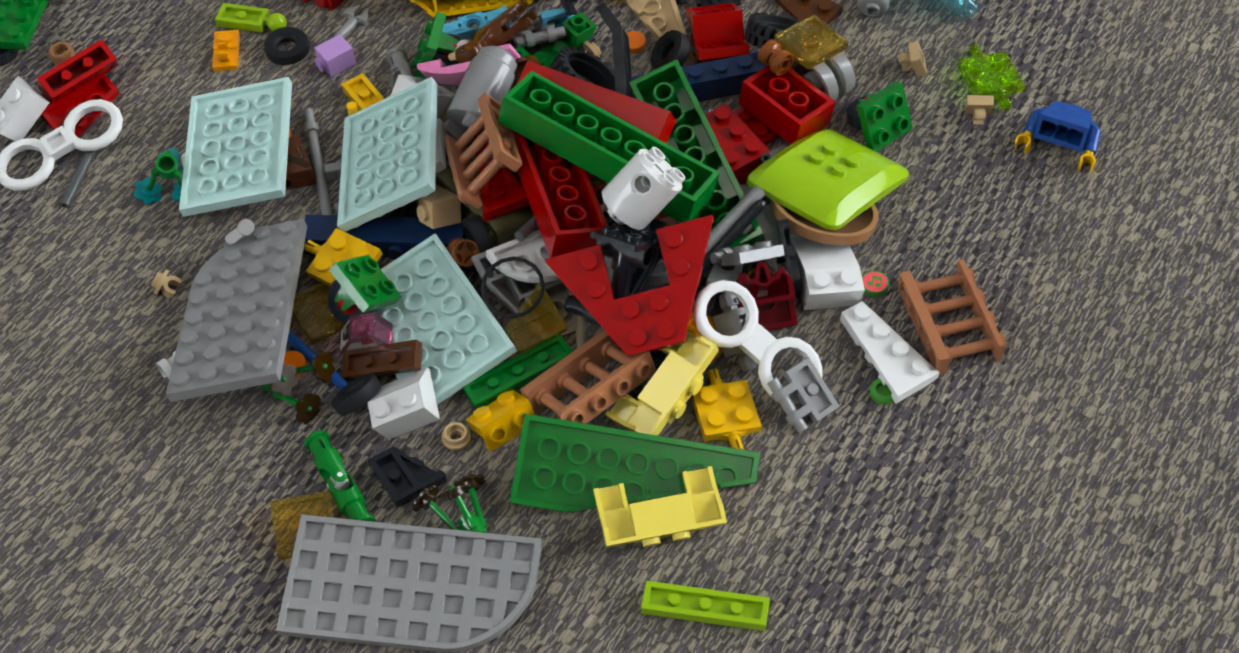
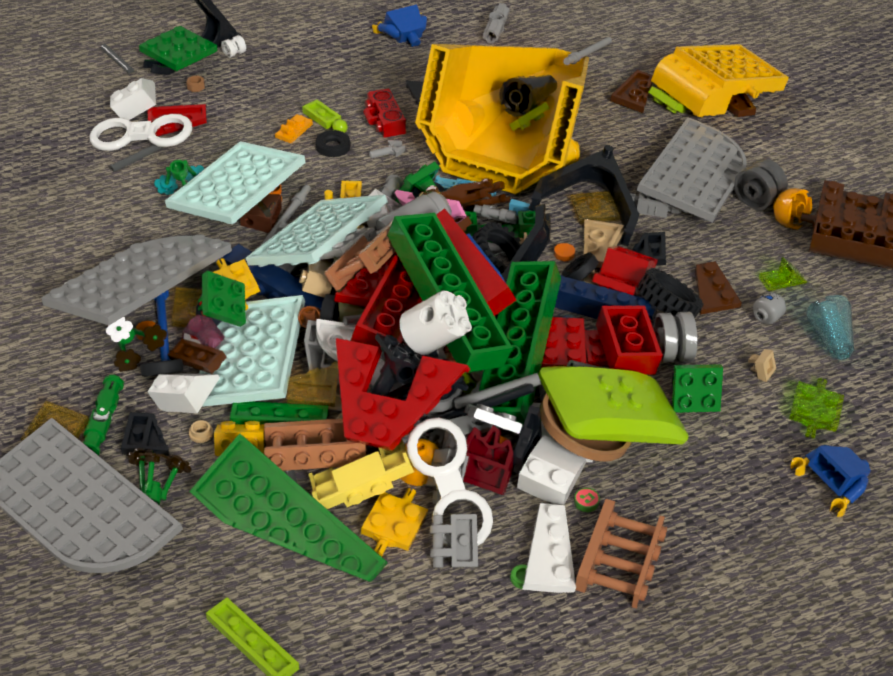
camera: 30 degrees right, 10 degrees down
red piece [37,39,117,104] -> none
tan plate [151,269,182,298] -> none
light grey piece [224,219,255,246] -> none
lavender brick [314,34,356,77] -> none
black piece [481,256,545,318] -> none
light yellow bracket [593,466,727,548] -> none
dark orange wheel [757,40,794,76] -> none
clear yellow plate [775,14,849,70] -> none
tan tile [964,95,994,124] -> none

